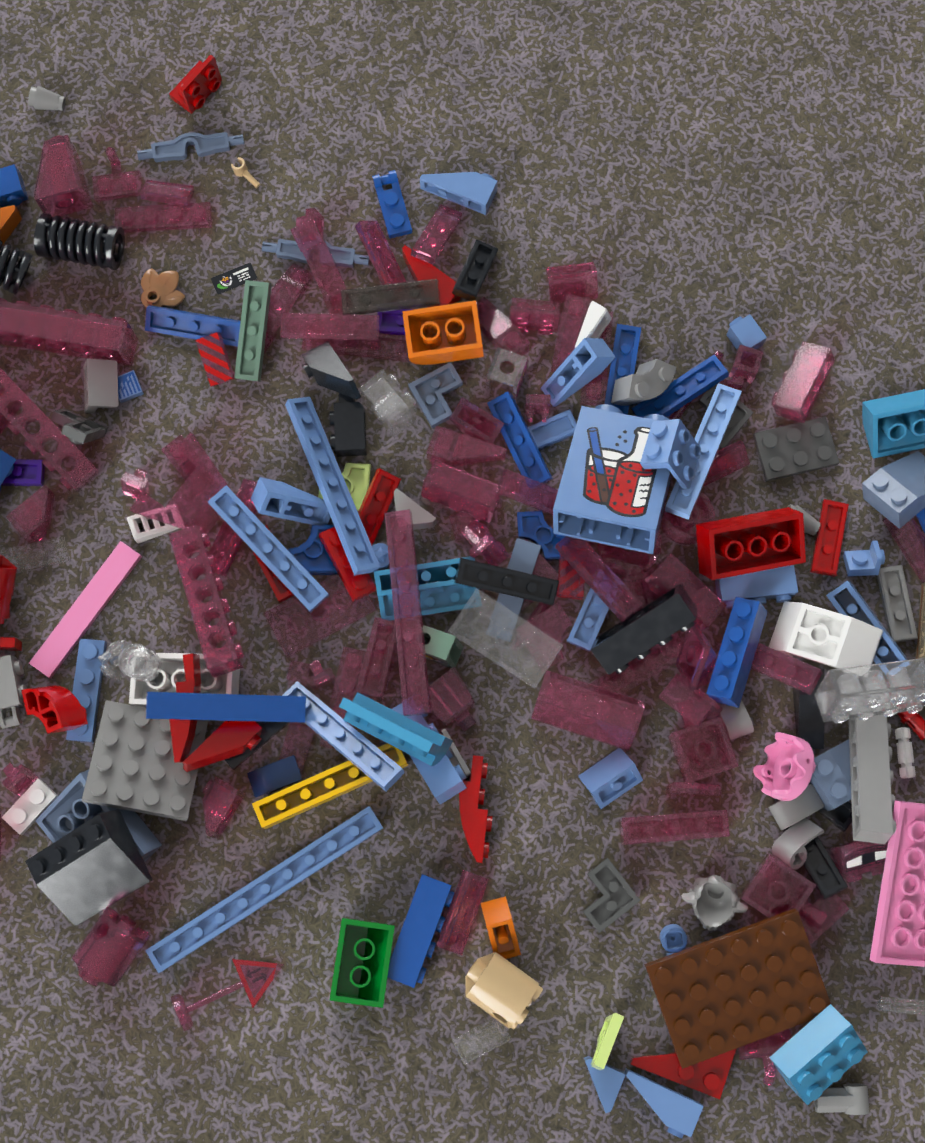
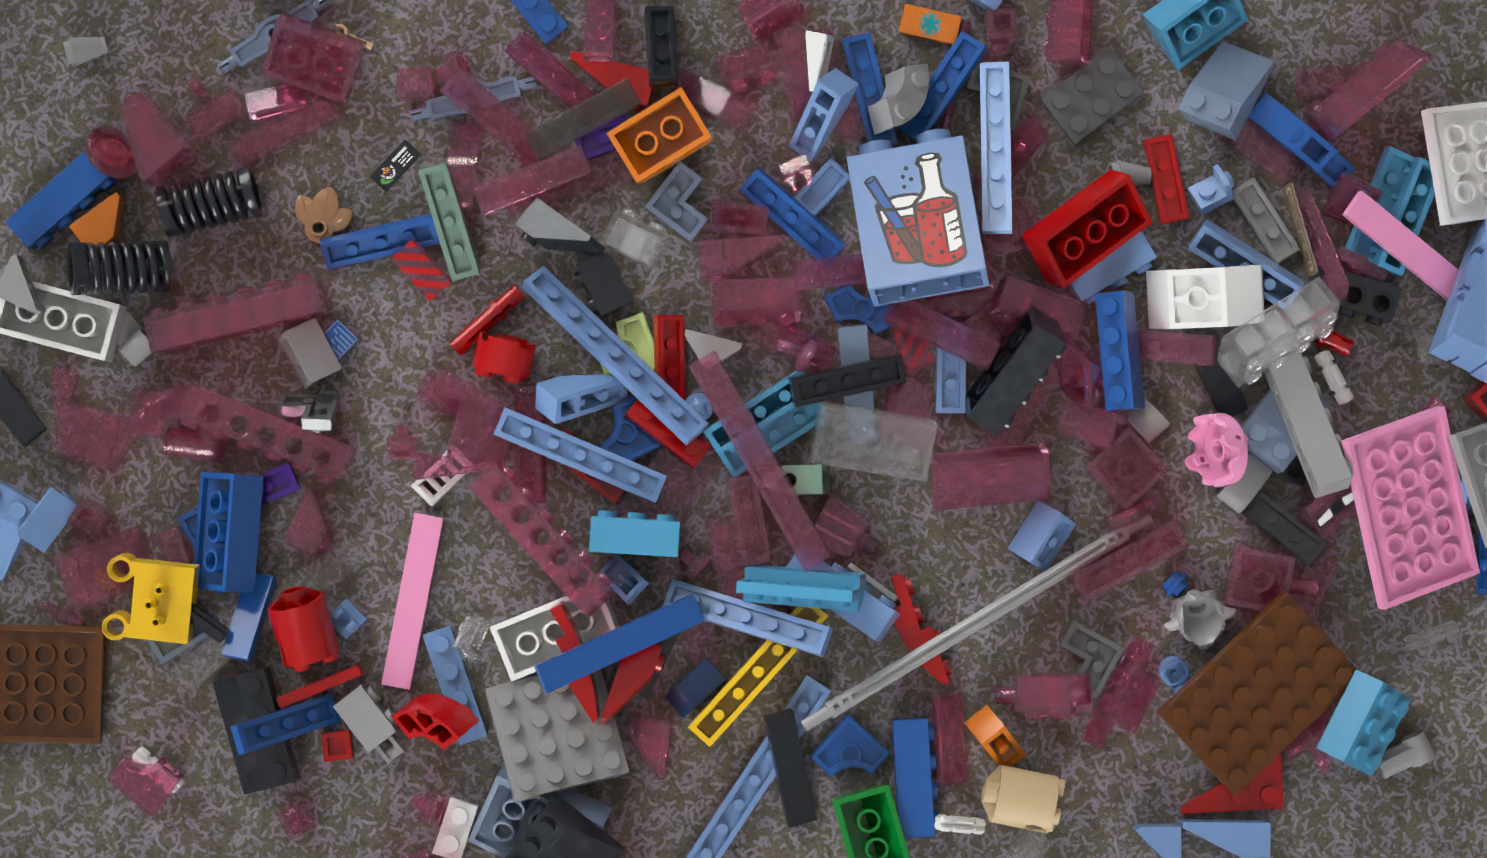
camera: 25 degrees left, 10 degrees up
clear wheel [118,644,162,682] -> none
clear piece [486,347,528,399] -> none
yellowish green tile [591,1013,624,1070] -> none
medium blue bracket [640,419,701,489] -> none
light grey panel [772,818,825,869] -> none
none -> clear pink tile [84,126,142,179]
none -> clear pink brick [261,13,367,103]
none -> medium blue tile [330,598,368,640]
none -> clear pink panel [397,66,436,101]
none -> red pin [449,284,526,356]
none -> red brick [472,331,537,384]
none -> dark azure brick [589,510,681,557]
none -> medium blue slope [597,553,650,605]
none -> black tile [763,708,817,828]
none -> light grey axle [801,512,1153,731]
none -> blue tile [809,714,891,777]
none -> orange tile [898,4,962,46]
none -> white axle [934,814,986,835]
none -> clear pink brick [995,673,1091,719]
none -> clear pink bracket [1082,636,1162,749]
none -> blue plate [1162,570,1189,597]

